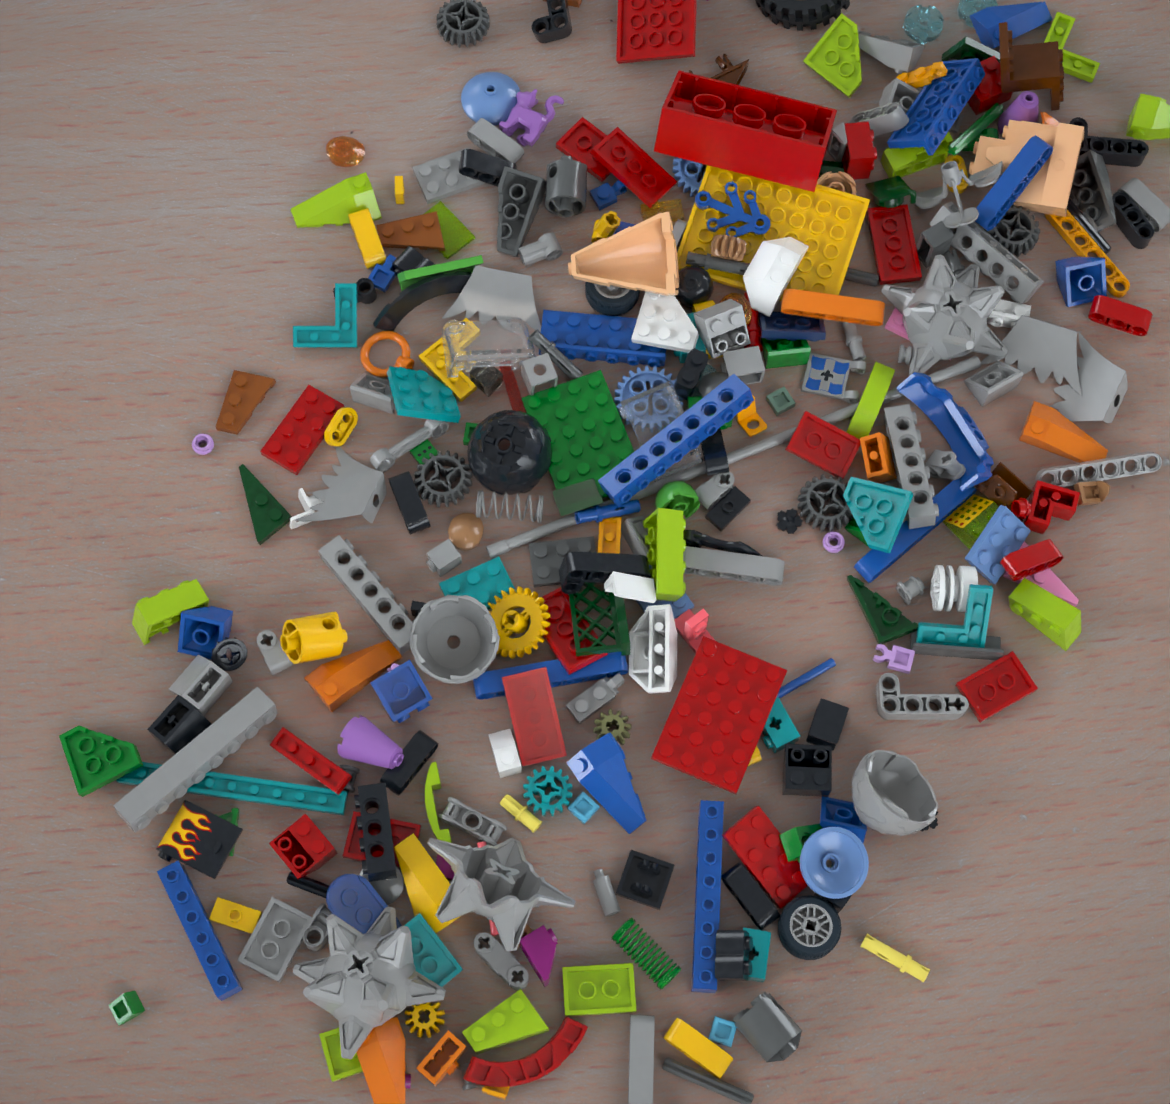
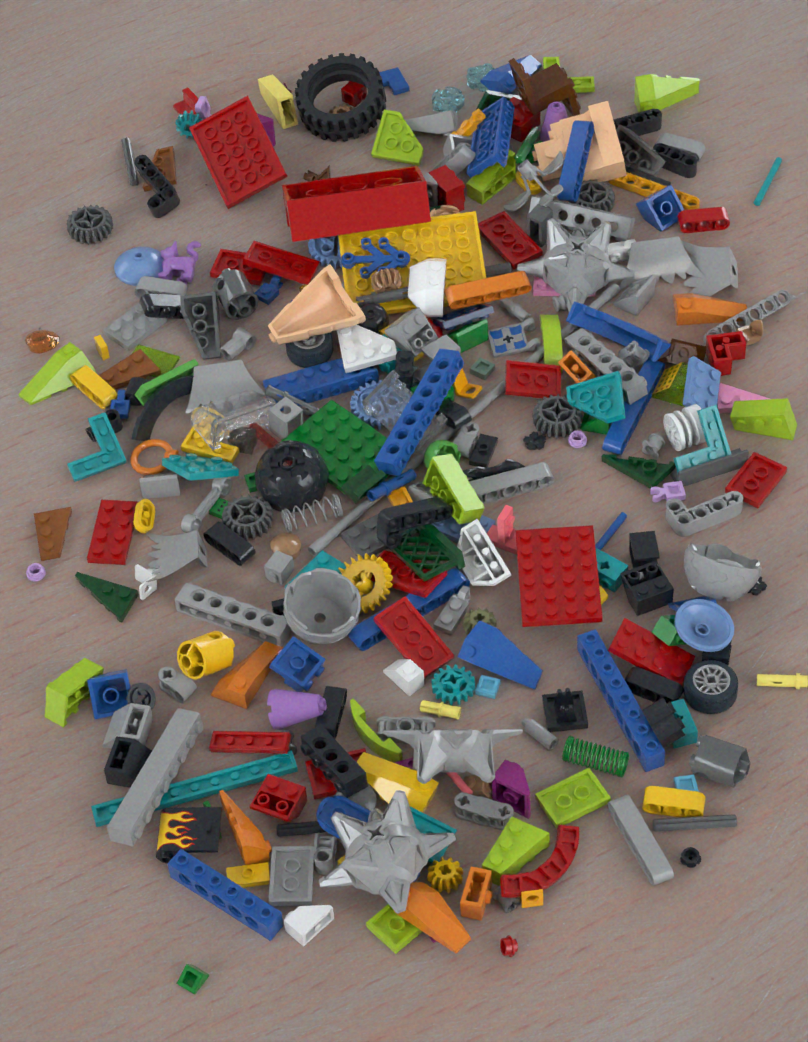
camera: 20 degrees left, 20 degrees down
green plate [59,725,143,797] -> none
yellow piece [591,211,621,243] -> none
white panel [604,571,657,603] -> none
dark green hat [865,175,917,208] -> none
red beam [1000,539,1064,581] -> none
red plate [1011,498,1031,519] -> none
none -> orange wedge [219,790,272,865]
none -> white slope [284,905,334,947]

